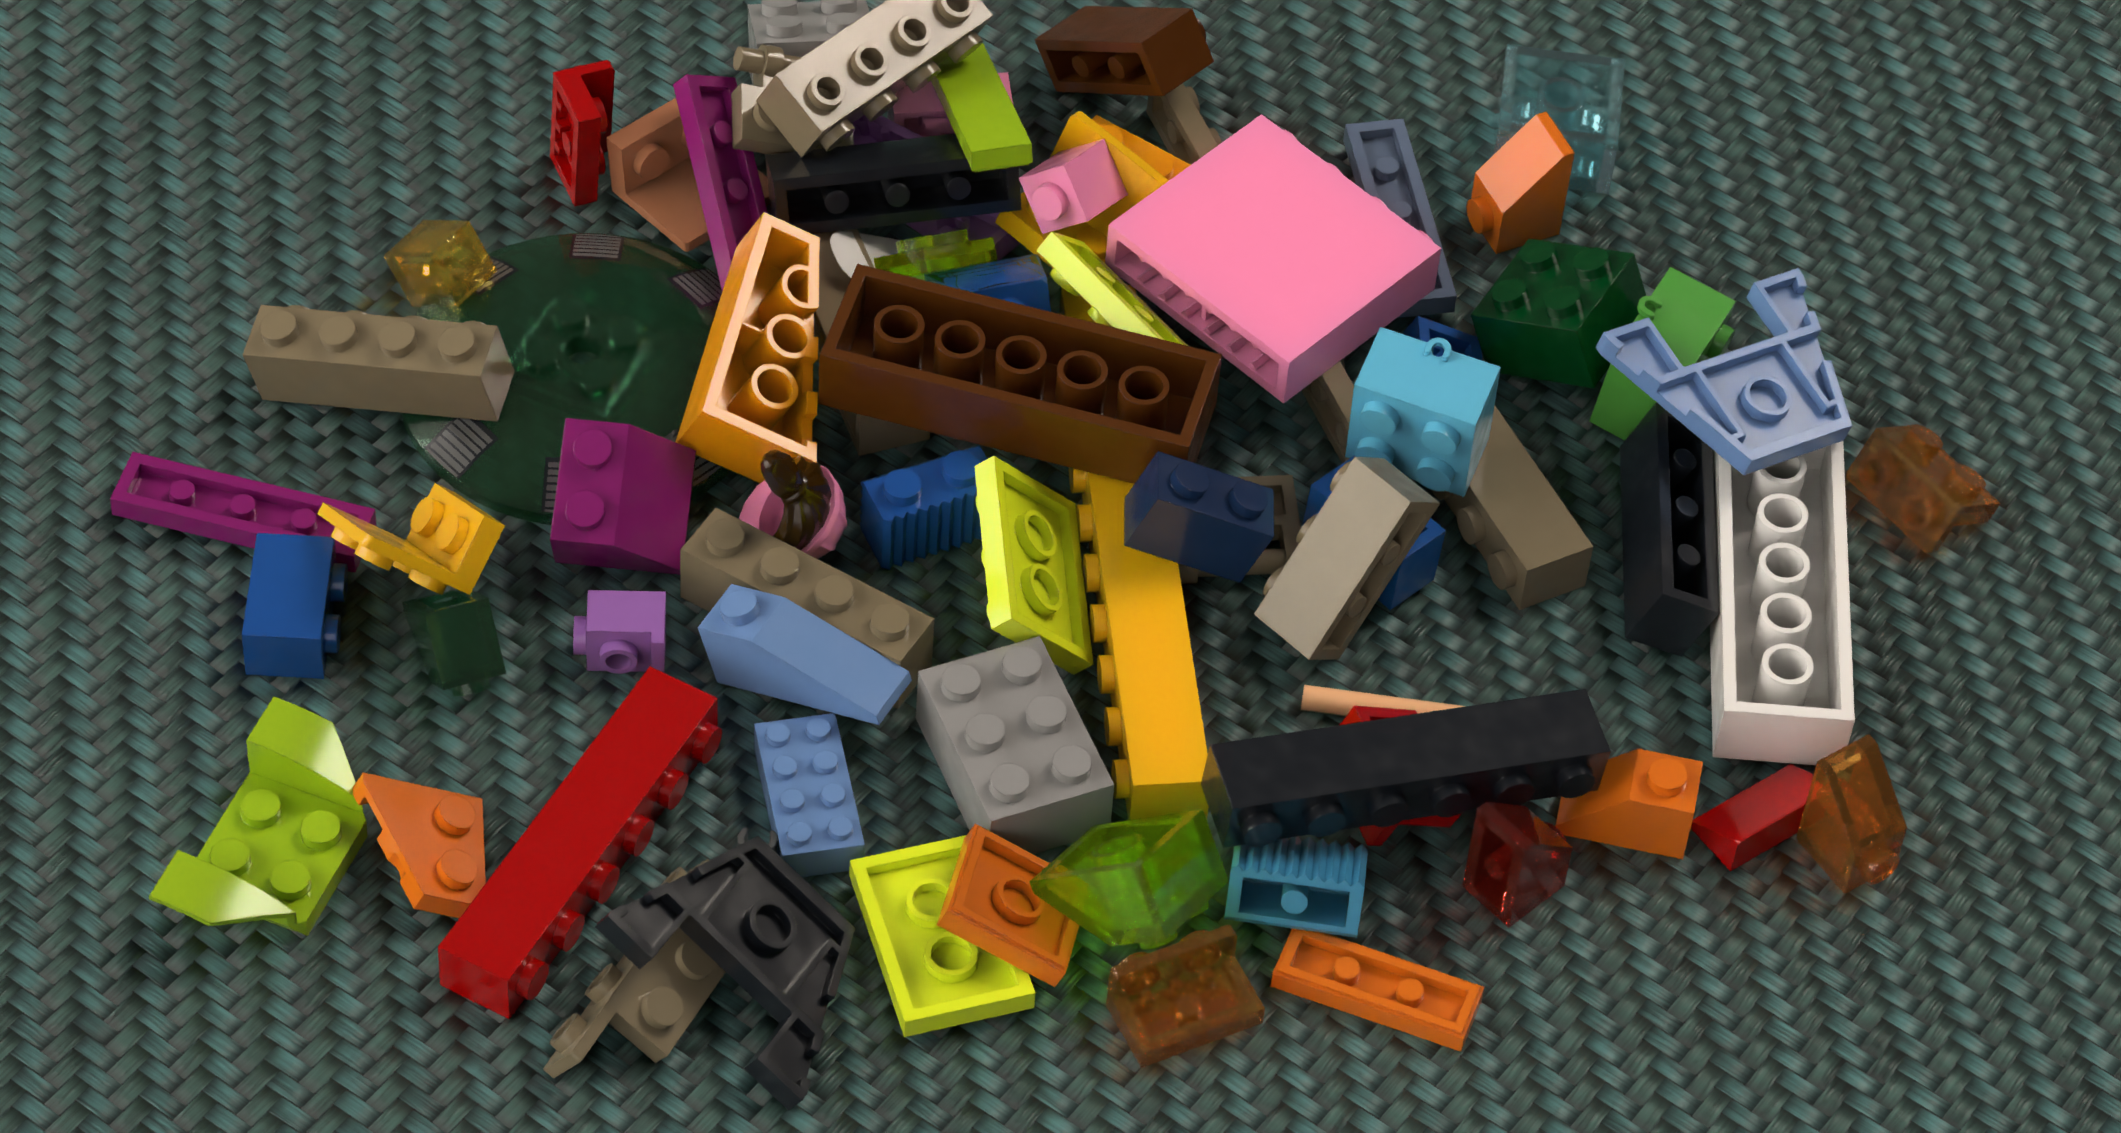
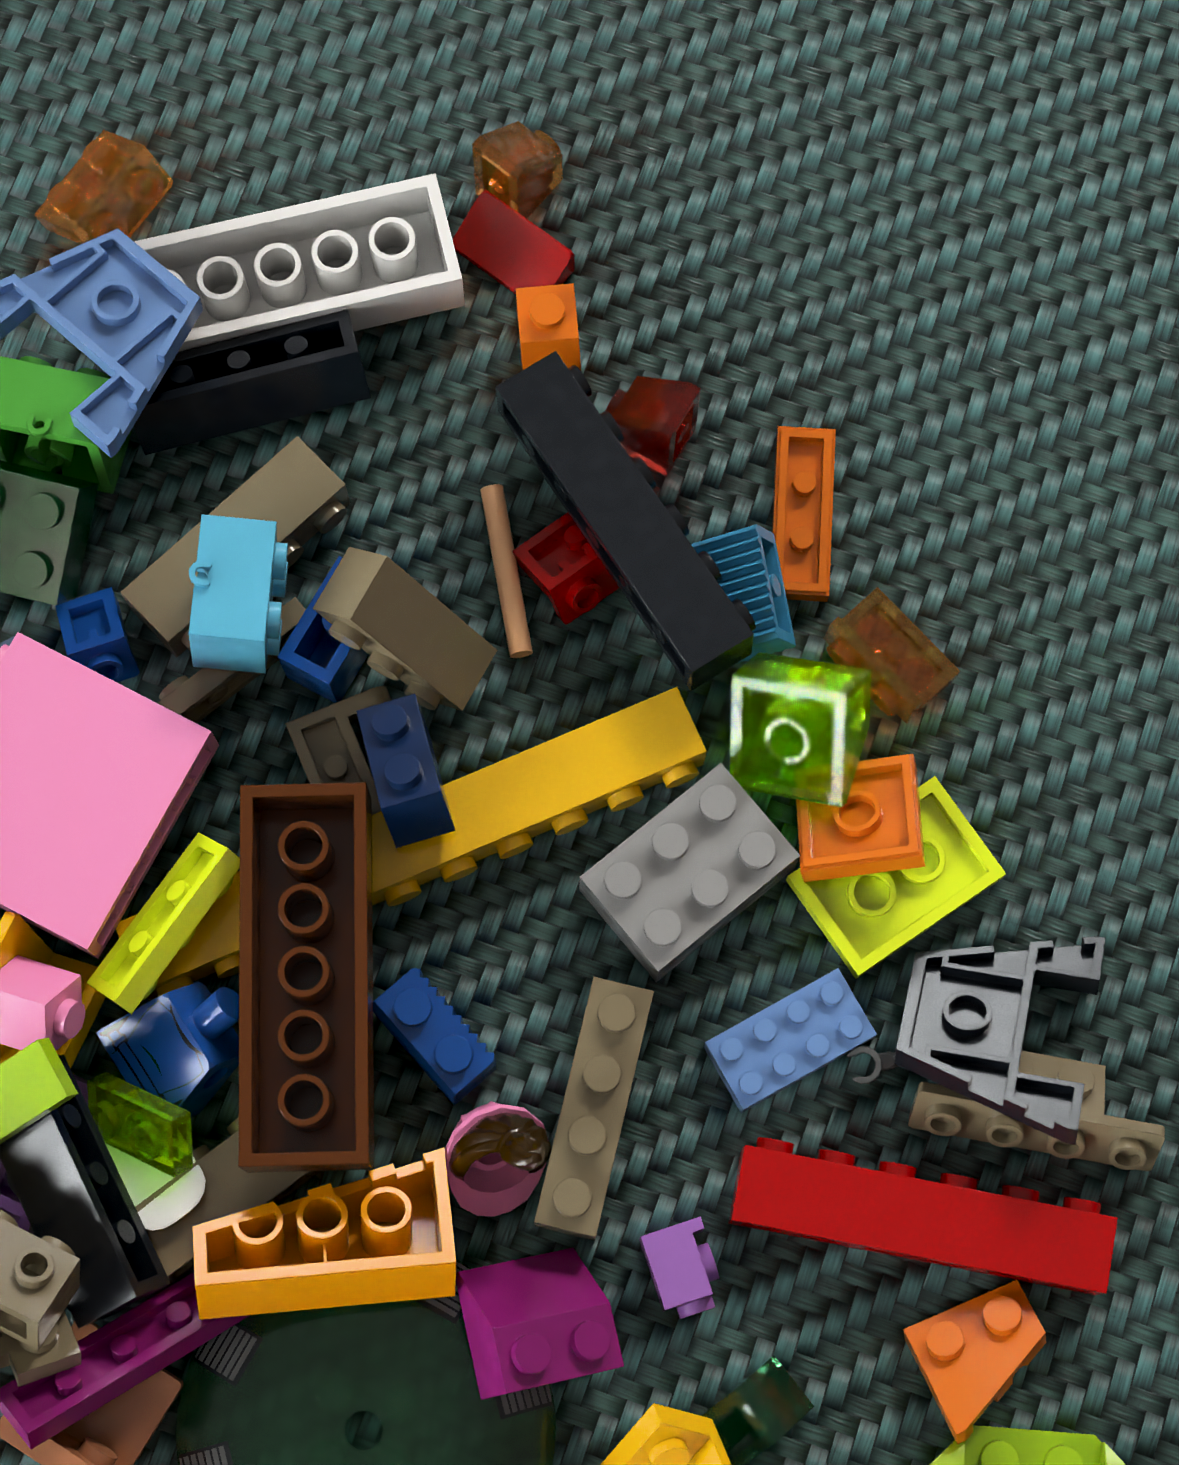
camera: 105 degrees left, 25 degrees up
medium blue slope [698,584,912,725] -> none
neon yellow plate [974,456,1094,675] -> none

